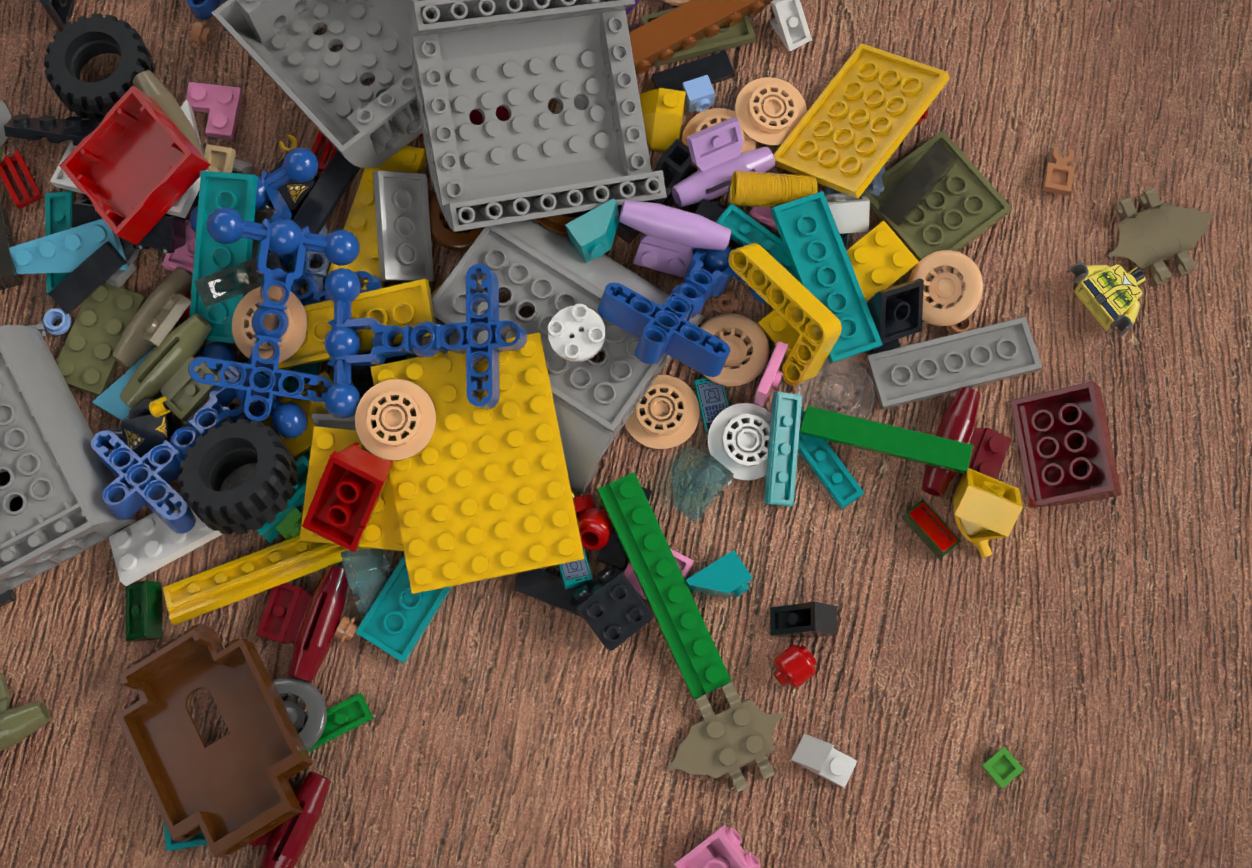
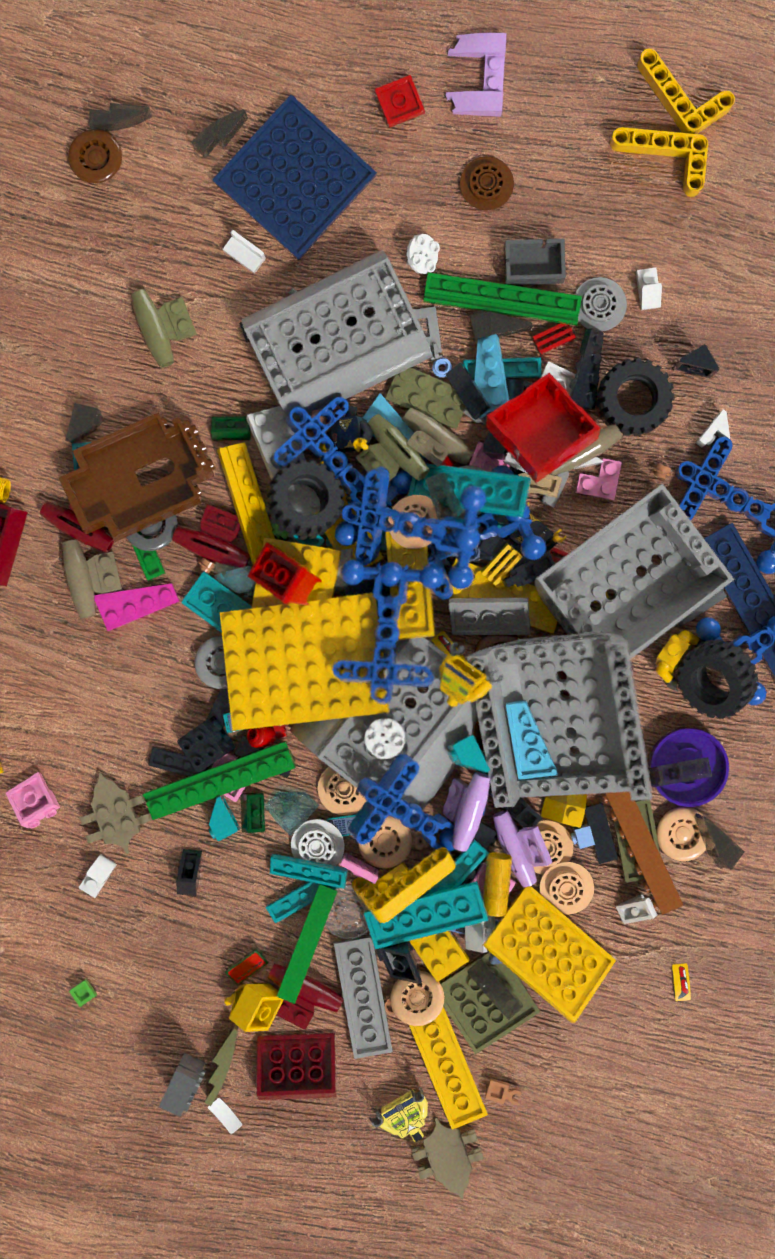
camera: 90 degrees right, 15 degrees up
light nougat wheel [355,379,436,460] -> none
red head [773,645,817,688] -> none
none -> dark tan plate [62,540,122,619]
none -> clear smoke slope [65,403,103,444]
none -> dark pink wing [94,583,180,631]
none -> black tile [148,746,208,776]
none -> dark grey piece [159,1053,206,1117]
none -> light grey wheel [195,636,228,689]
none -> olive slope [204,1024,239,1107]
none -> white sticker [208,1098,242,1134]
none -> dark green slope [241,793,265,834]
none -> yellow plate [409,1006,488,1130]
none -> yellow torso [439,643,503,707]
none -> yellow tile [481,543,522,585]
none -> black hinge [502,551,555,587]
none -> medium azure wing [506,700,558,779]

